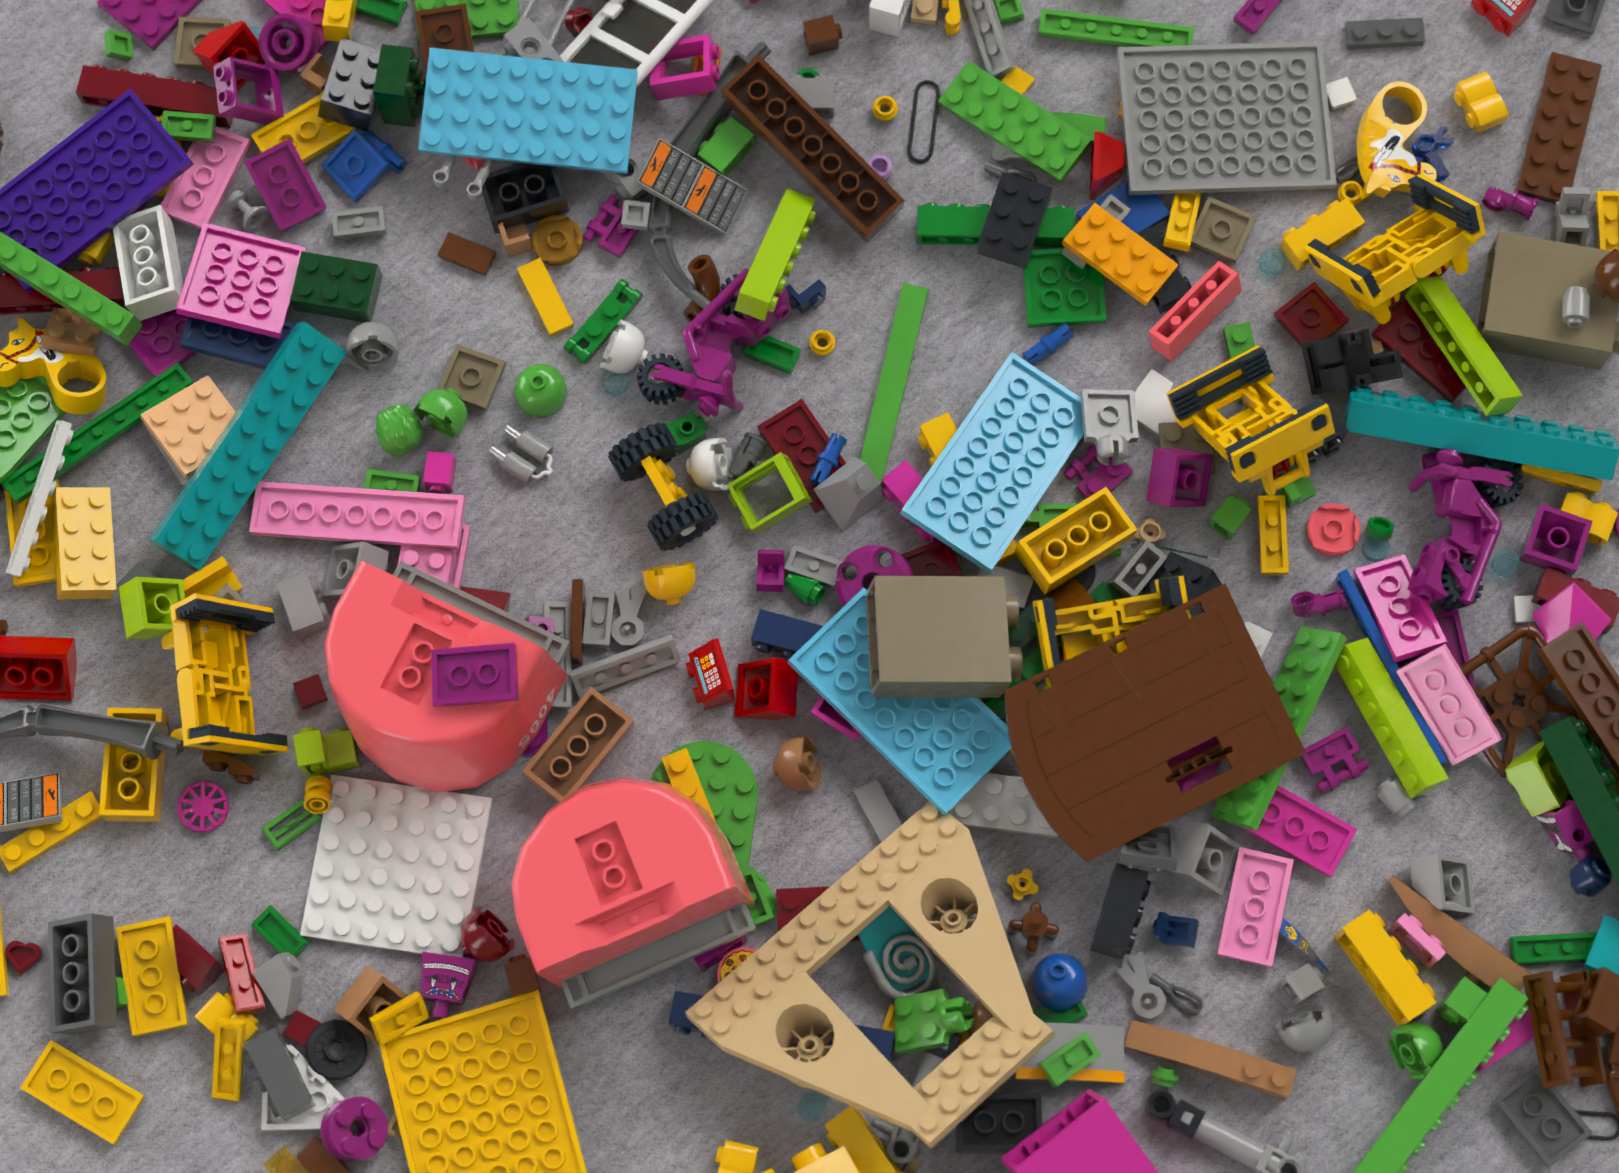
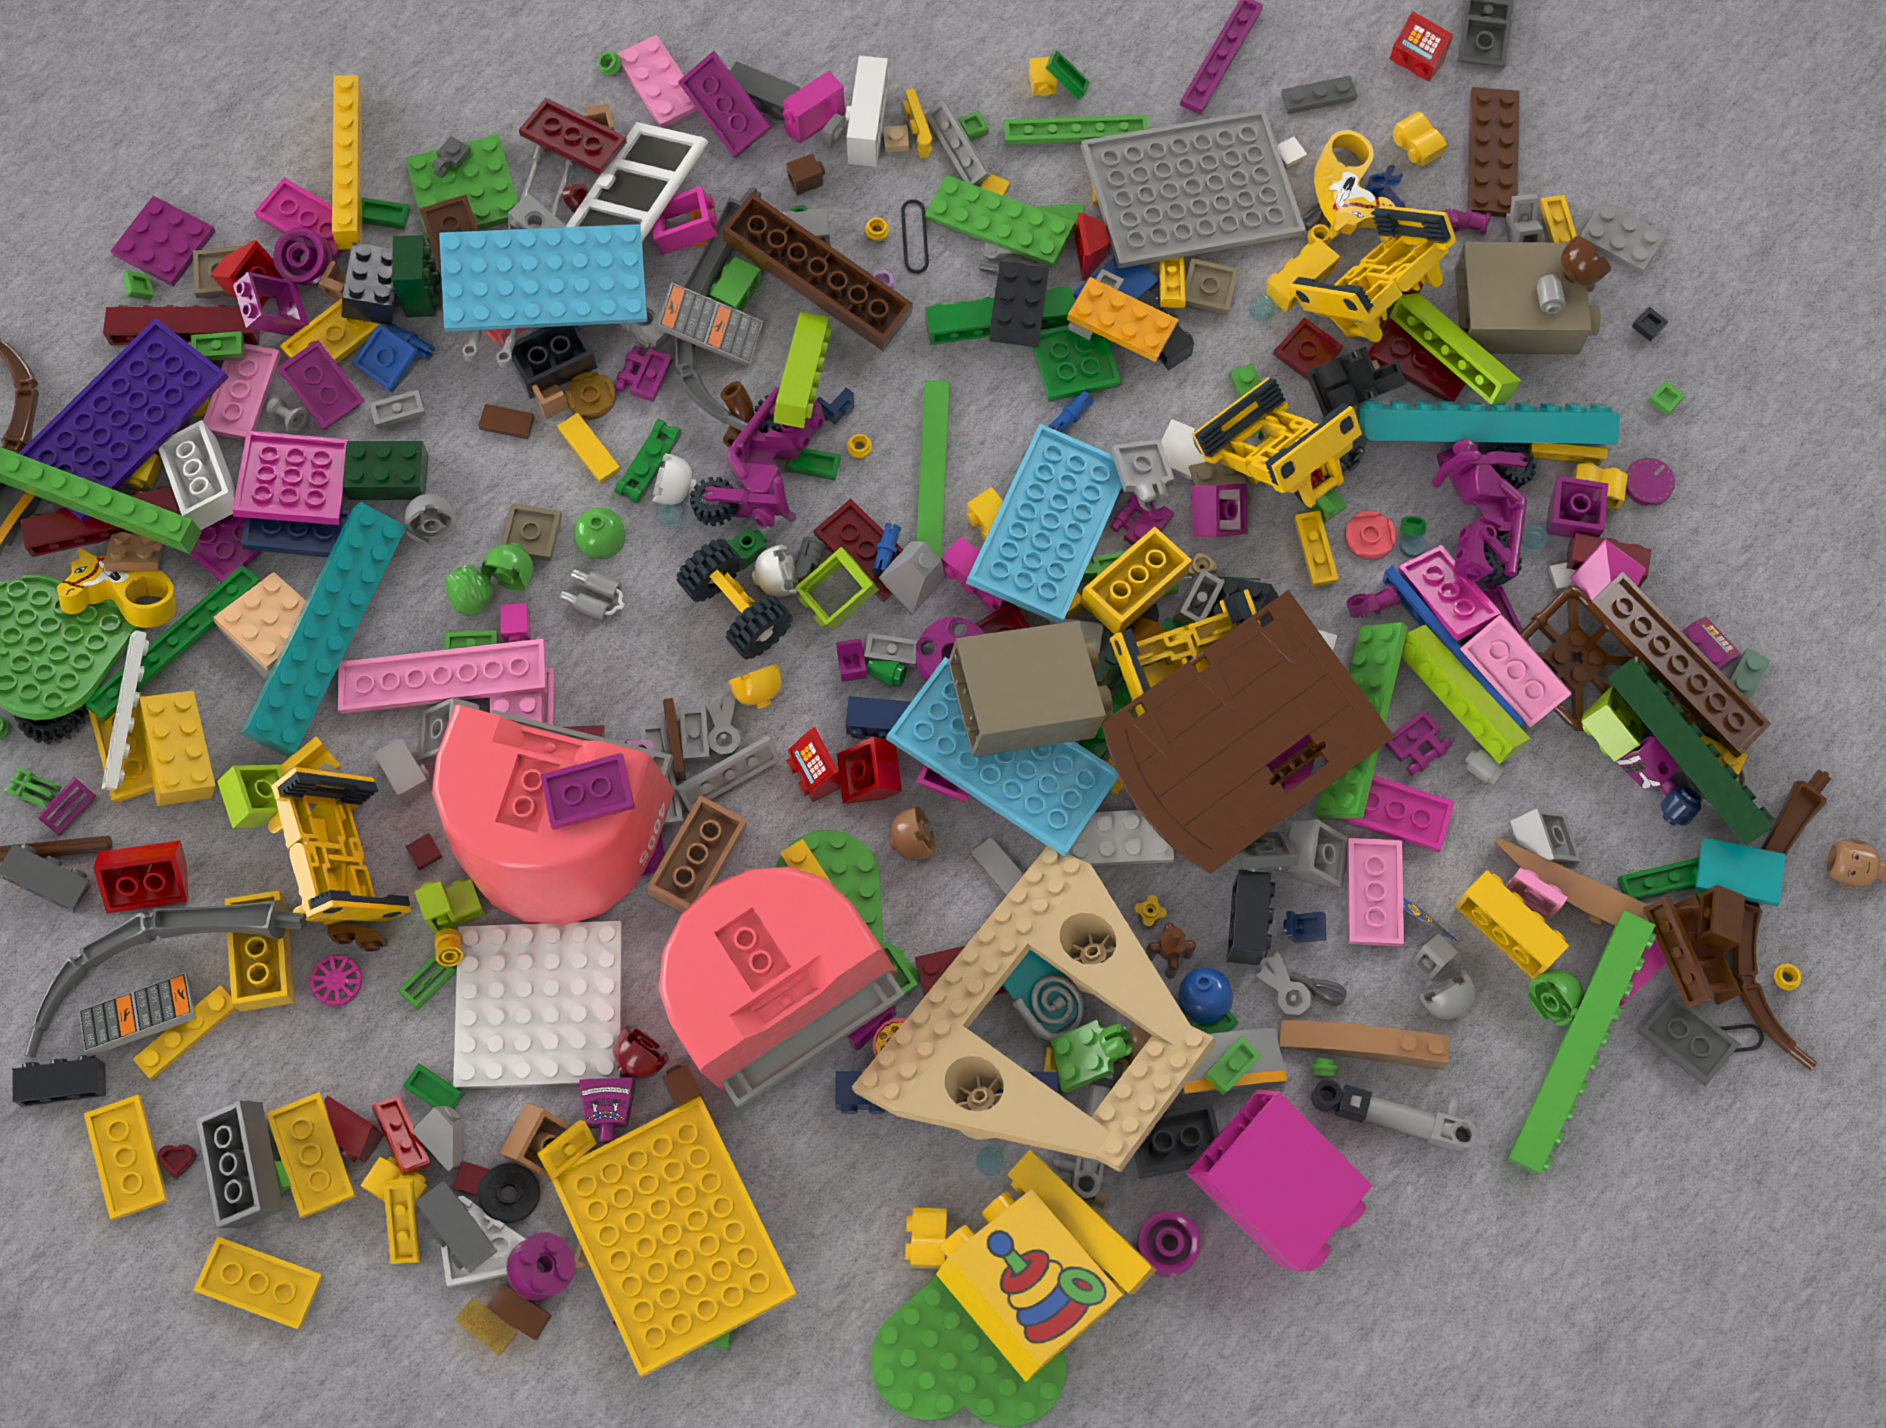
camera: 15 degrees left, 5 degrees down
light grey plate [621,200,651,231] -> none
coral brick [1148,261,1242,362] -> none
bright green brick [1208,494,1252,541] -> none
bright green brick [1435,976,1487,1028] -> none

